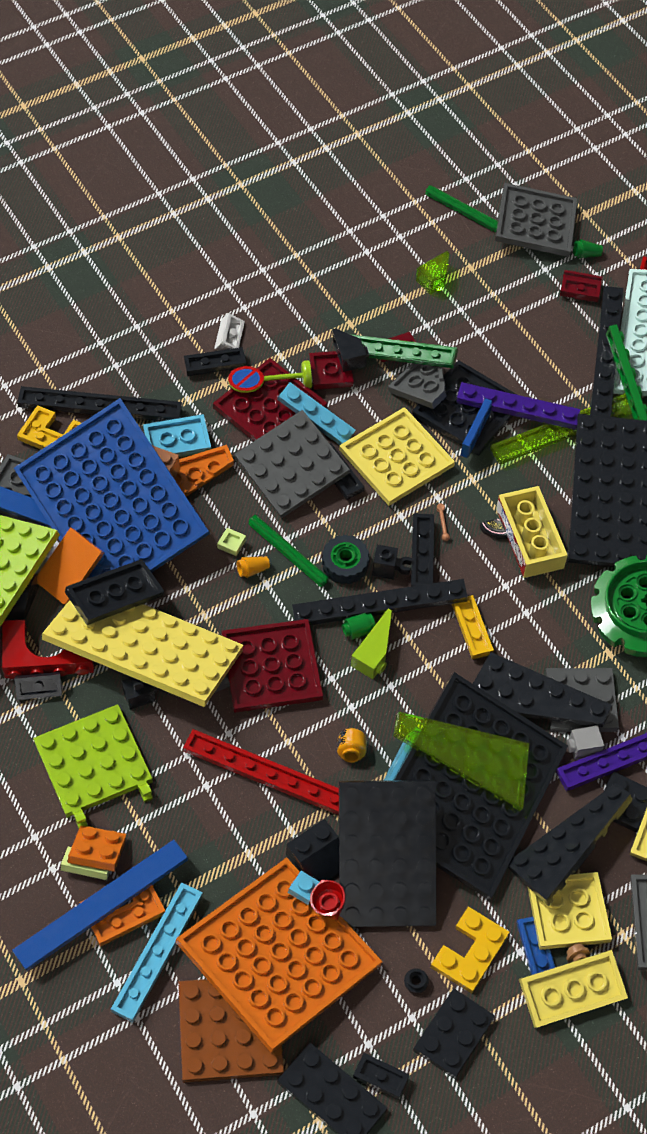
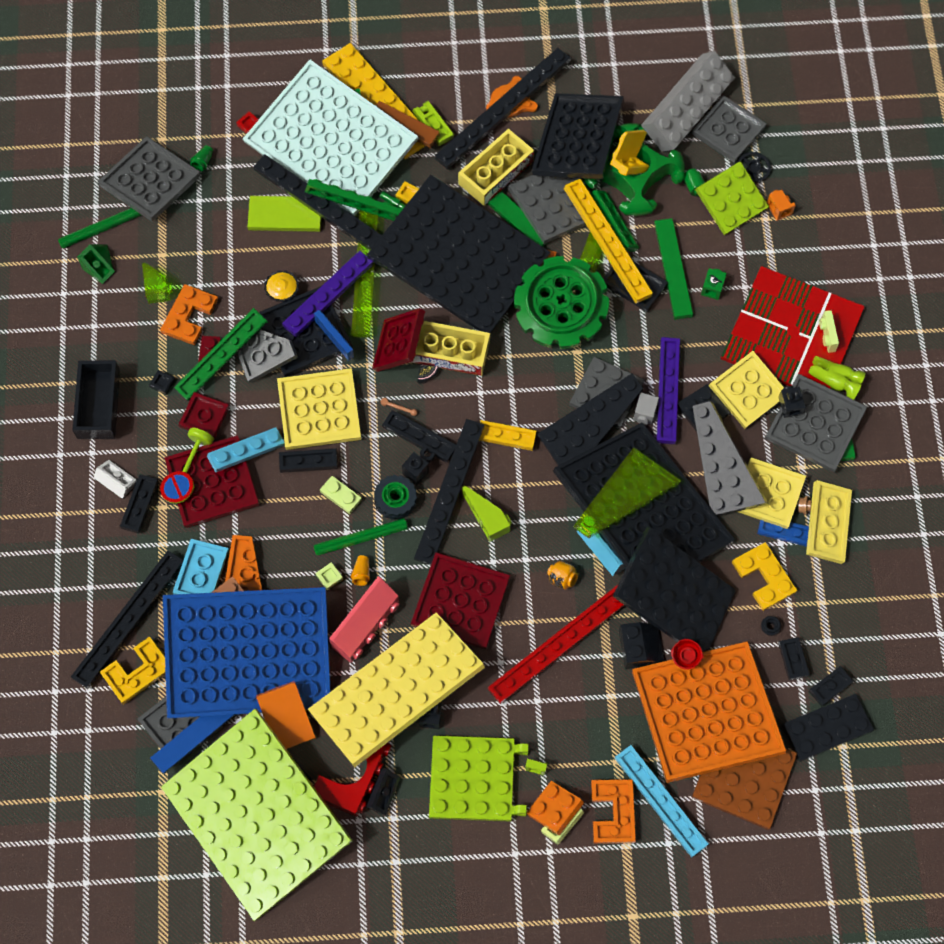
camera: 60 degrees left, 10 degrees up
blue tile [12,840,188,972] -> none
black plate [65,559,164,625] -> none
dark grey plate [234,410,350,519] -> none
medium azure plate [288,871,319,905] -> none
black slope [332,328,369,372] -> none
green brick [342,613,376,640] -> none
black plate [413,988,495,1079] -> none
dark red plate [560,270,602,302] -> none
none -> black piece [72,360,120,439]
none -> green slope [77,244,115,284]
none -> black tile [149,370,175,395]
none -> orange plate [160,284,218,346]
none -> lime tile [247,196,321,232]
none -> yellow piece [264,270,299,302]
none -> yellowish green plate [320,476,362,514]
none -> coral slope [329,576,399,663]
none -> dark red plate [372,308,425,372]
none -> lime tile [525,759,547,776]
none -> black plate [778,637,809,681]

